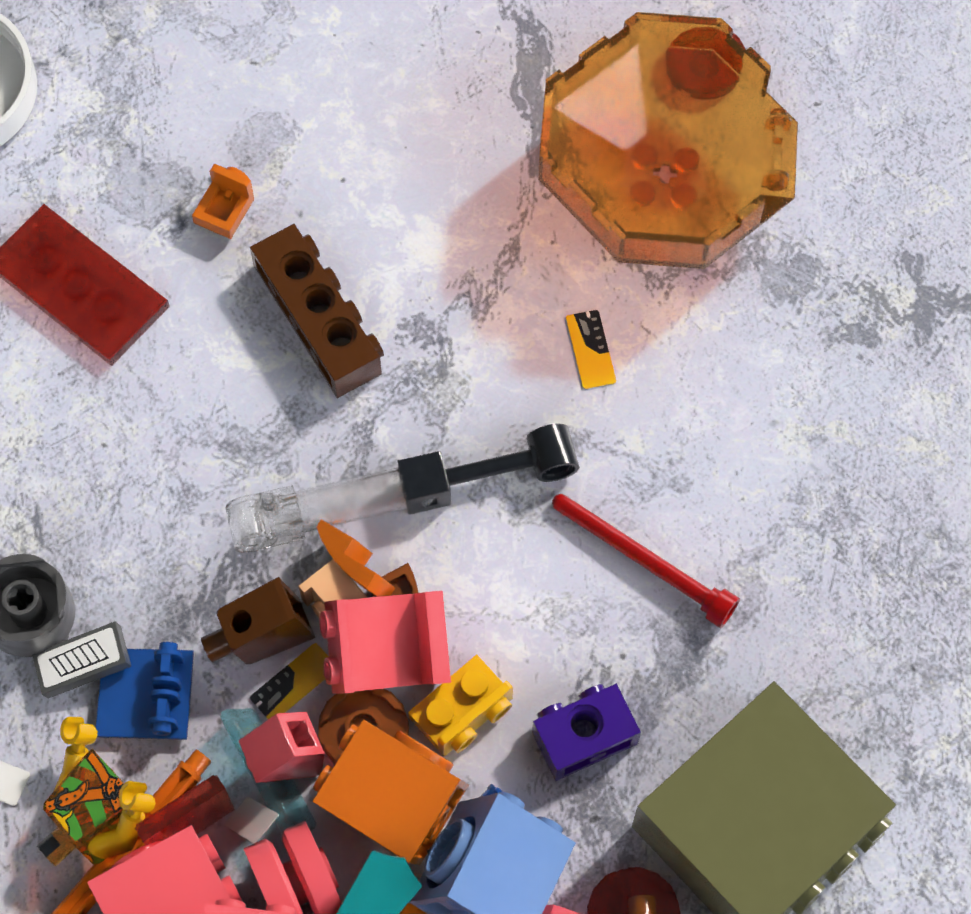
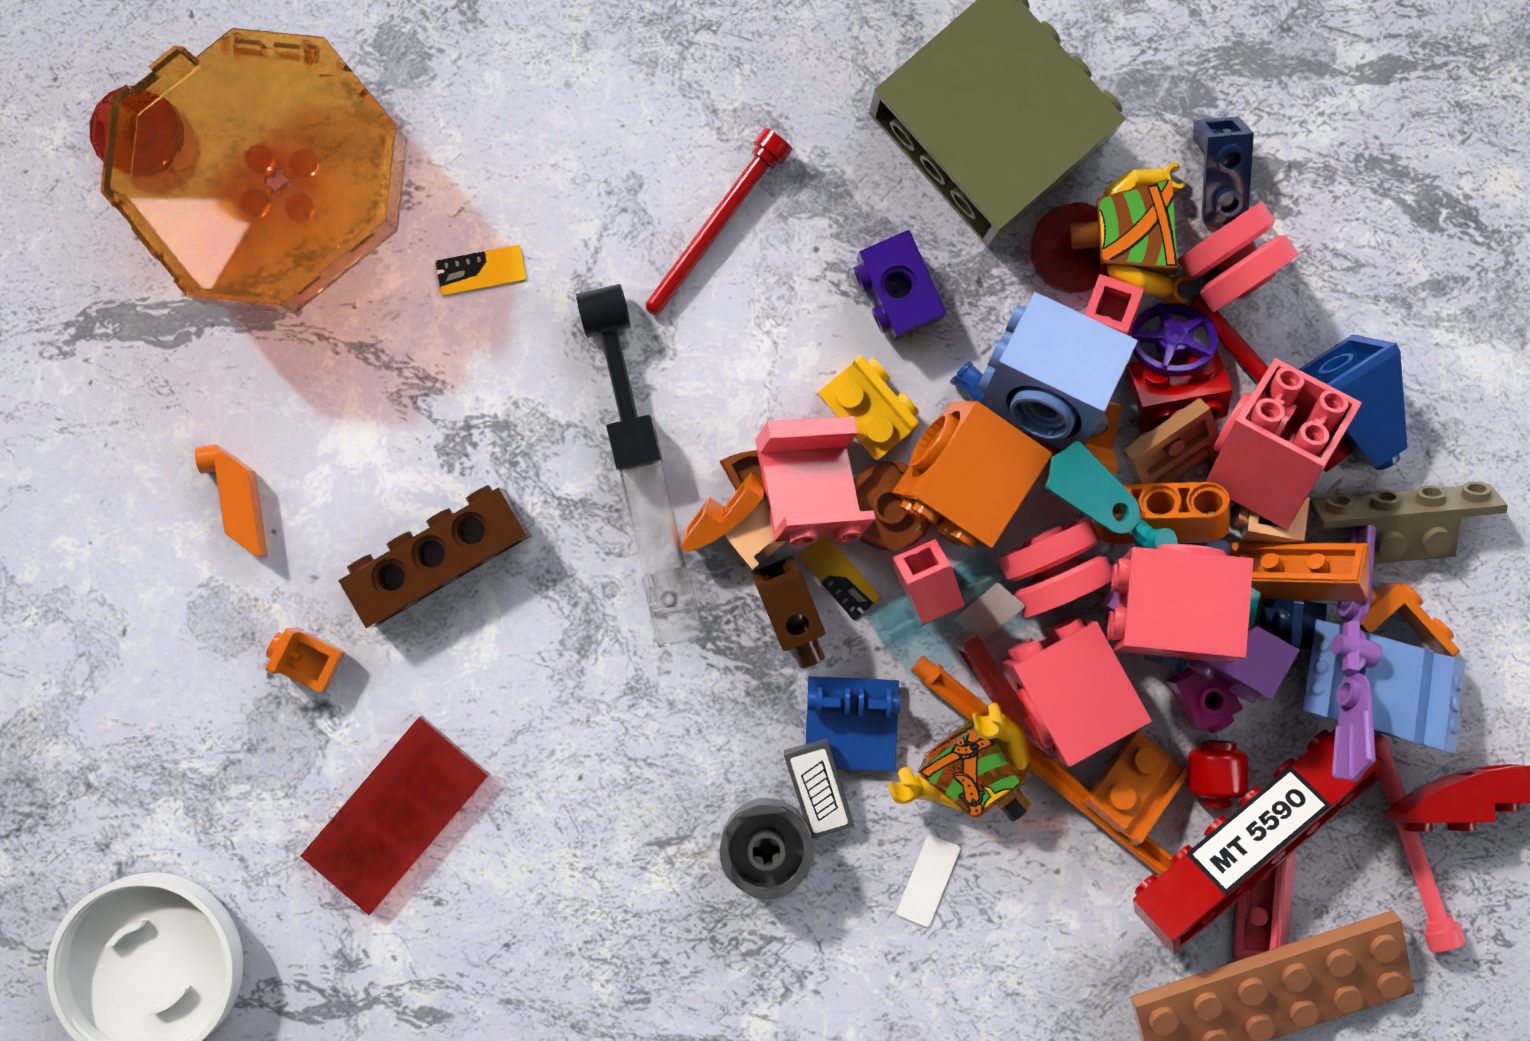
camera: 90 degrees left, 20 degrees up
none -> orange piece [195,444,268,557]

